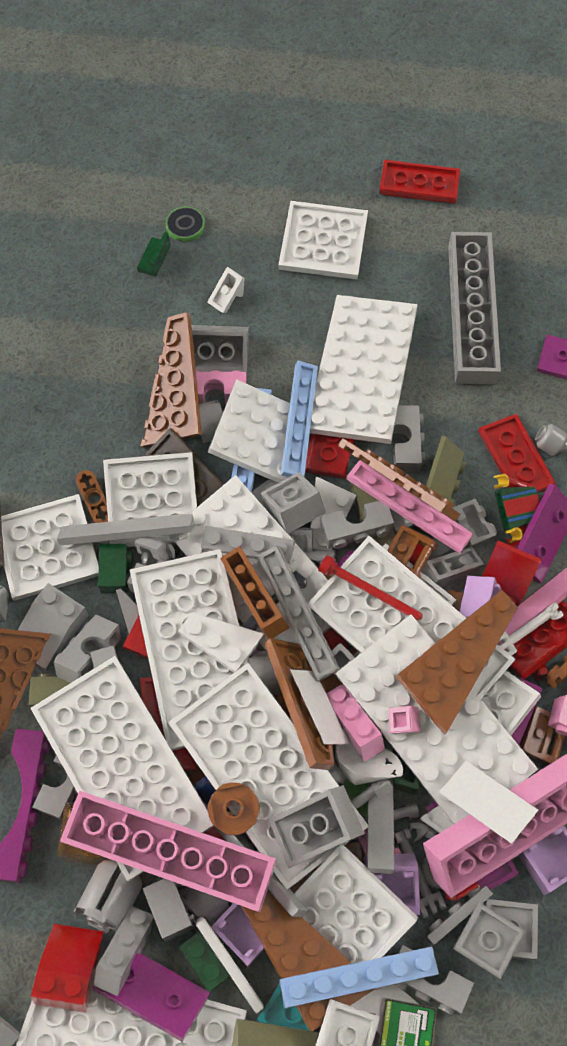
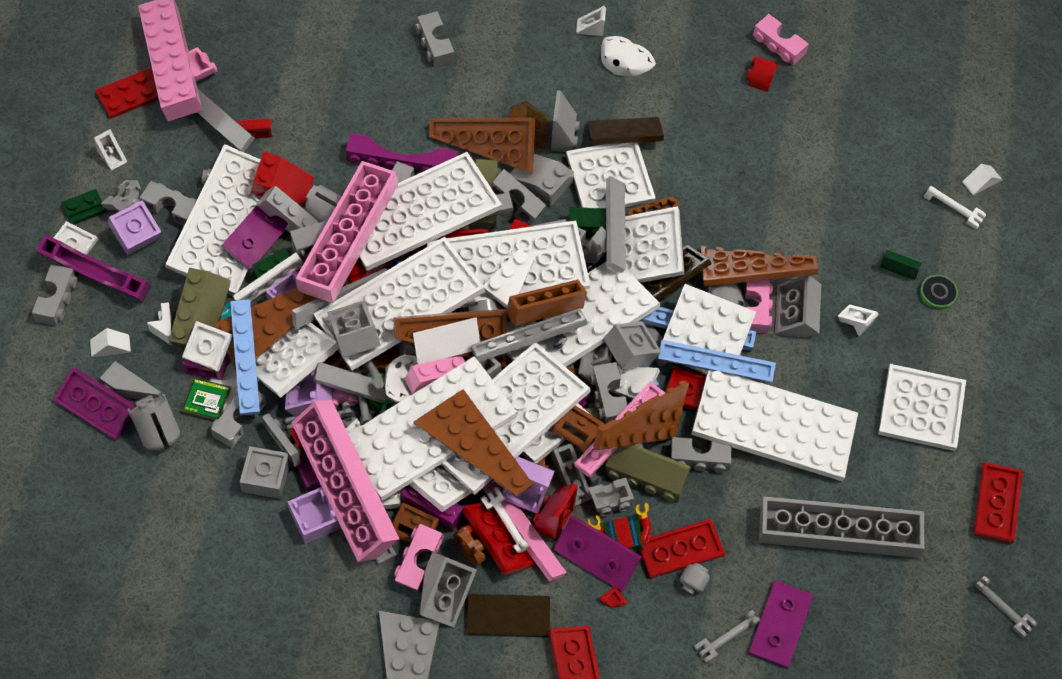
camera: 90 degrees right, 5 degrees down
light grey plate [201,526,295,564] -> none
dark orange plate [208,782,260,835] -> none
red piece [318,555,423,621] -> none
bright pink slope [389,706,420,734] -> none
white sticker [439,761,538,844] -> none
light grey tile [453,902,526,979] -> none
none -> white hinge [924,186,986,229]
none -> white slope [962,164,1002,195]
none -> light grey hinge [975,576,1037,638]

